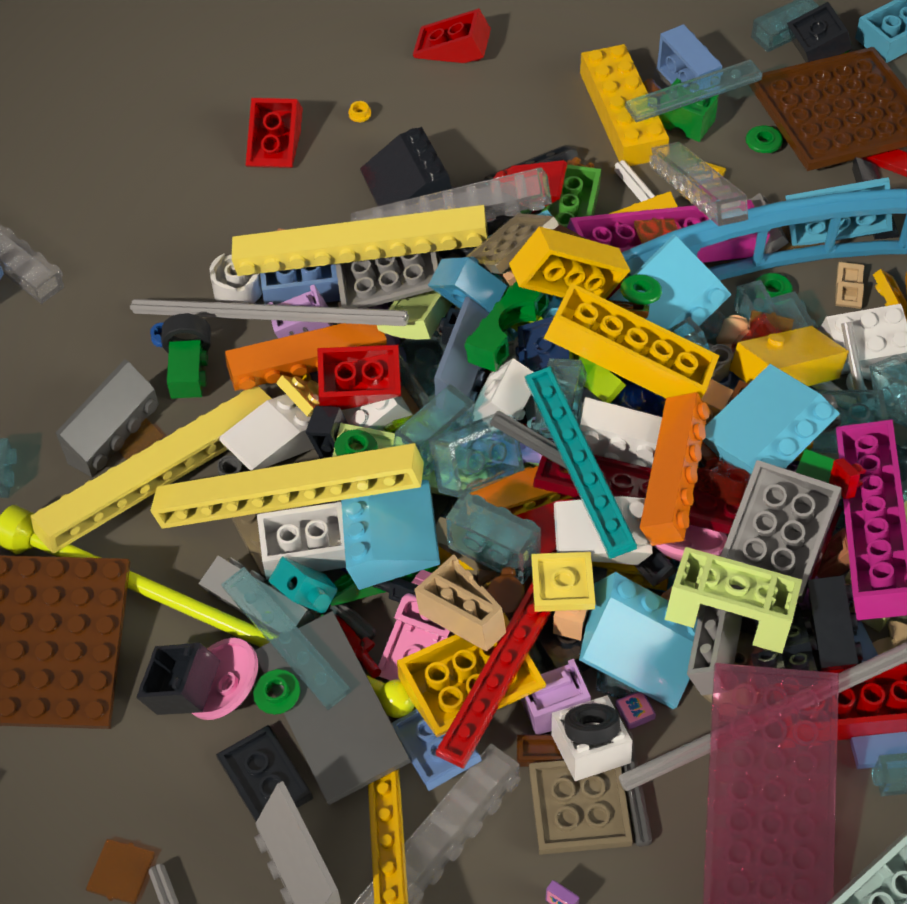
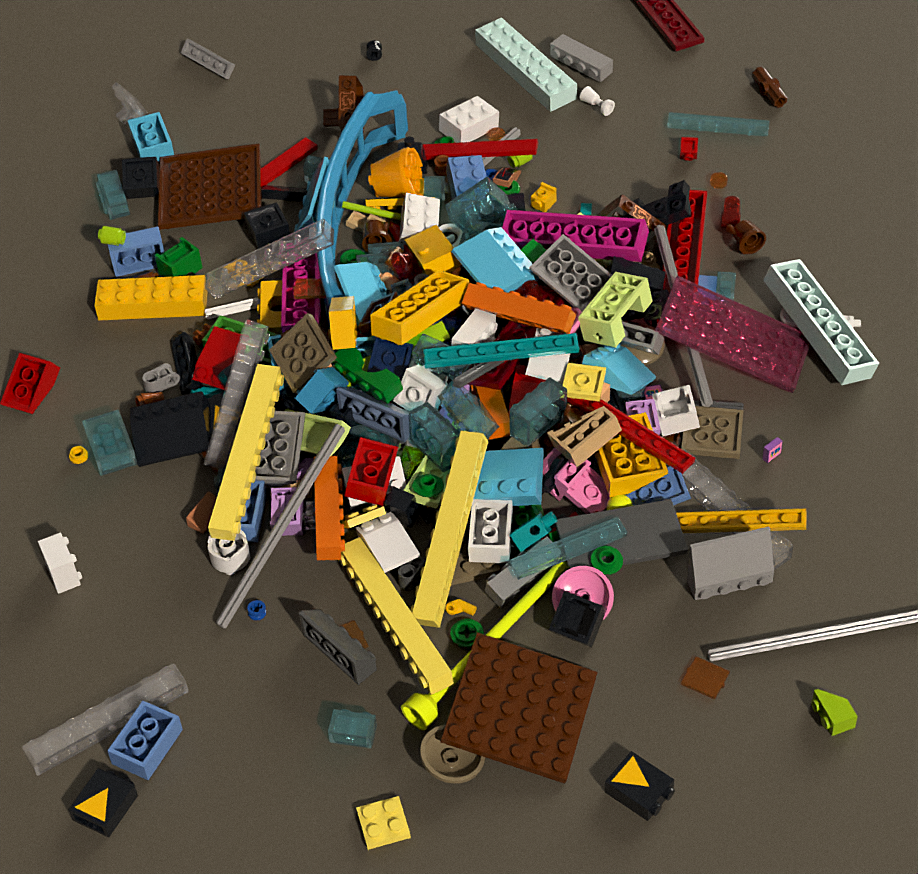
camera: 75 degrees left, 5 degrees down
black tyre [161,313,211,354] -> none
green brick [167,340,208,399] -> none
black tile [216,725,313,822] -> none
red slope [245,98,303,168] -> none
black tyre [564,703,620,745] -> none
green piece [620,274,662,305] -> none
clear light blue tile [625,59,762,123] -> none
green piece [745,125,783,153] -> none
red tile [829,458,866,500] -> none
light grey bar [841,322,867,401] -> none
none -> white container [38,532,82,594]
none -> clear light blue brick [82,409,137,476]
none -> lime brick [98,226,126,246]
none -> dark orange cone [135,392,164,406]
none -> light grey piece [142,363,180,393]
none -> black container [244,202,291,250]
none -> lime bar [342,201,401,221]
none -> reddish brown hat [362,220,393,254]
none -> yellow arm [445,599,477,616]
none -> green gear [450,619,484,649]

